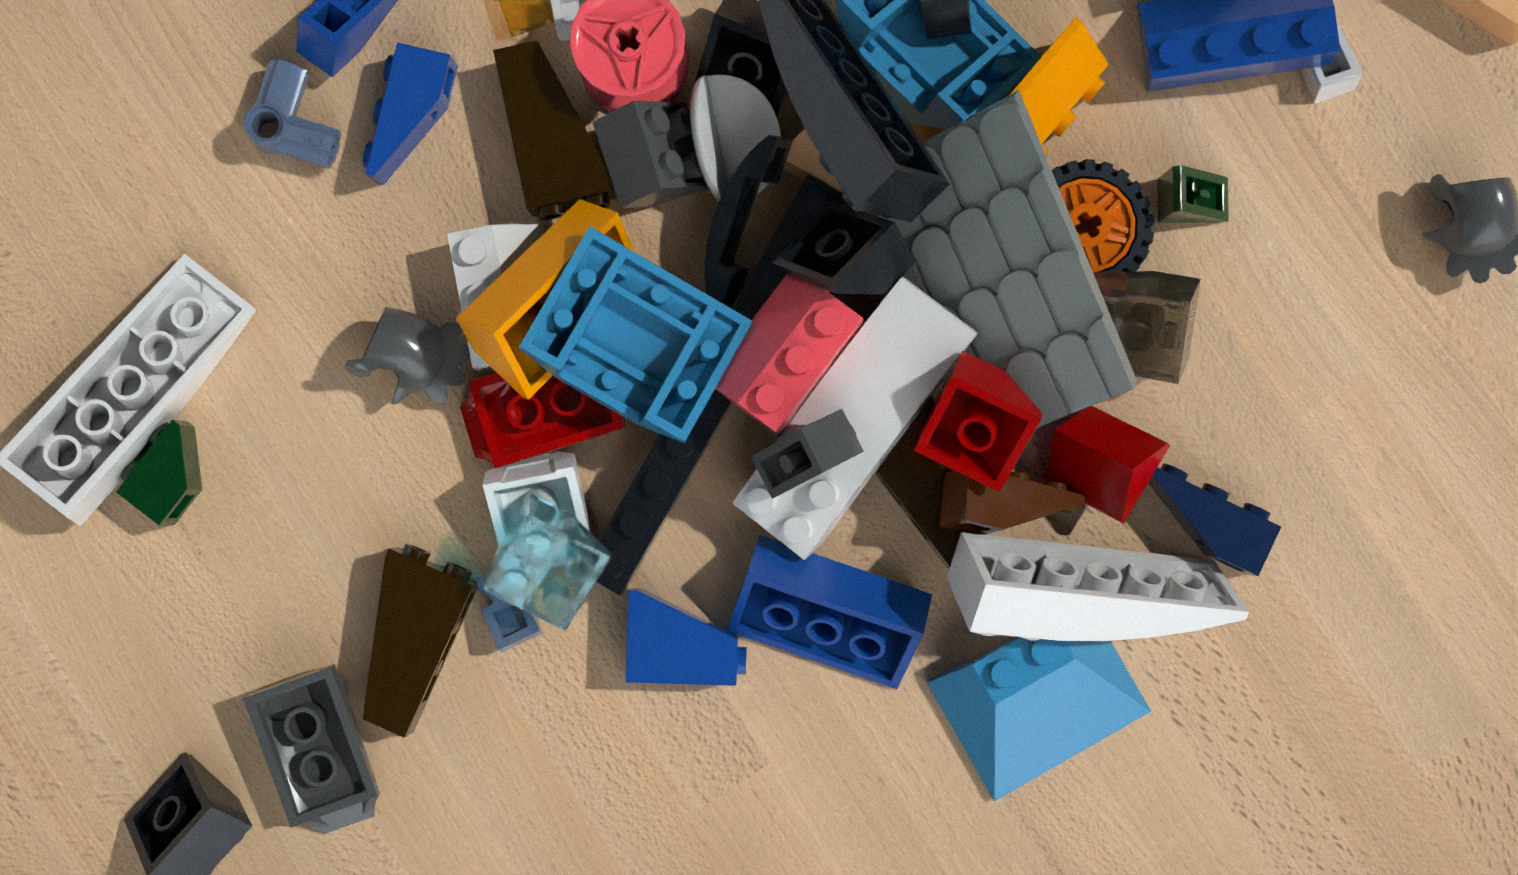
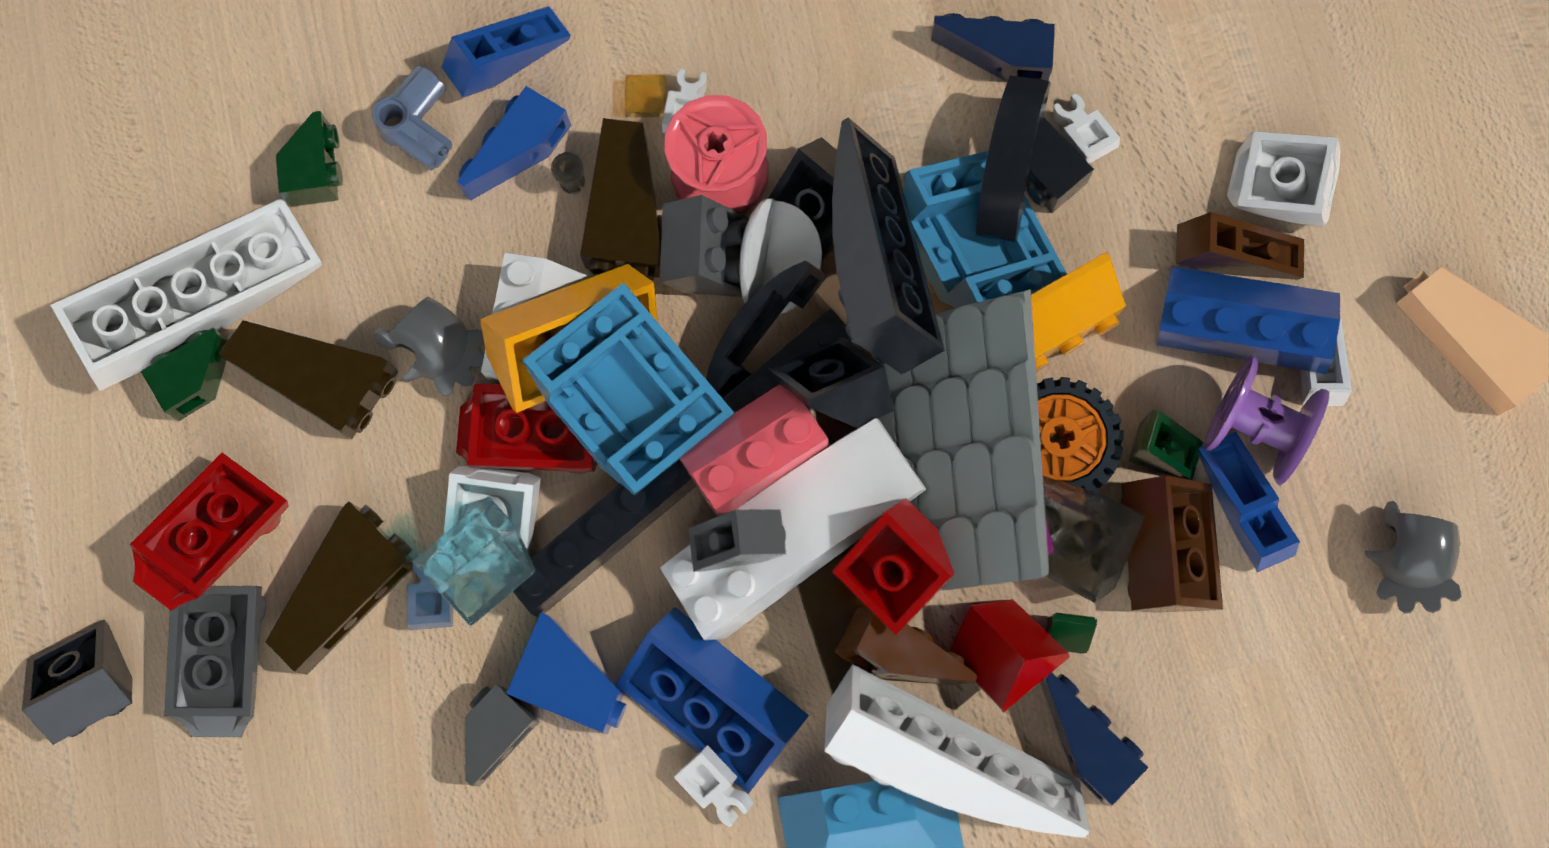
camera: 25 degrees right, 10 degrees down
none -> red slope [130,452,289,611]
none -> dark brown slope [219,320,398,439]
none -> dark green slope [276,111,343,207]
none -> dark grey slope [465,685,540,786]
none -> clear smoke pin [551,152,585,194]
none -> white plate [674,745,753,827]
none -> dark green slope [1046,612,1097,654]
none -> reddish brown slope [1121,475,1223,613]
none -> blue slope [1197,432,1300,572]
none -> medium lavender piece [1203,354,1330,486]

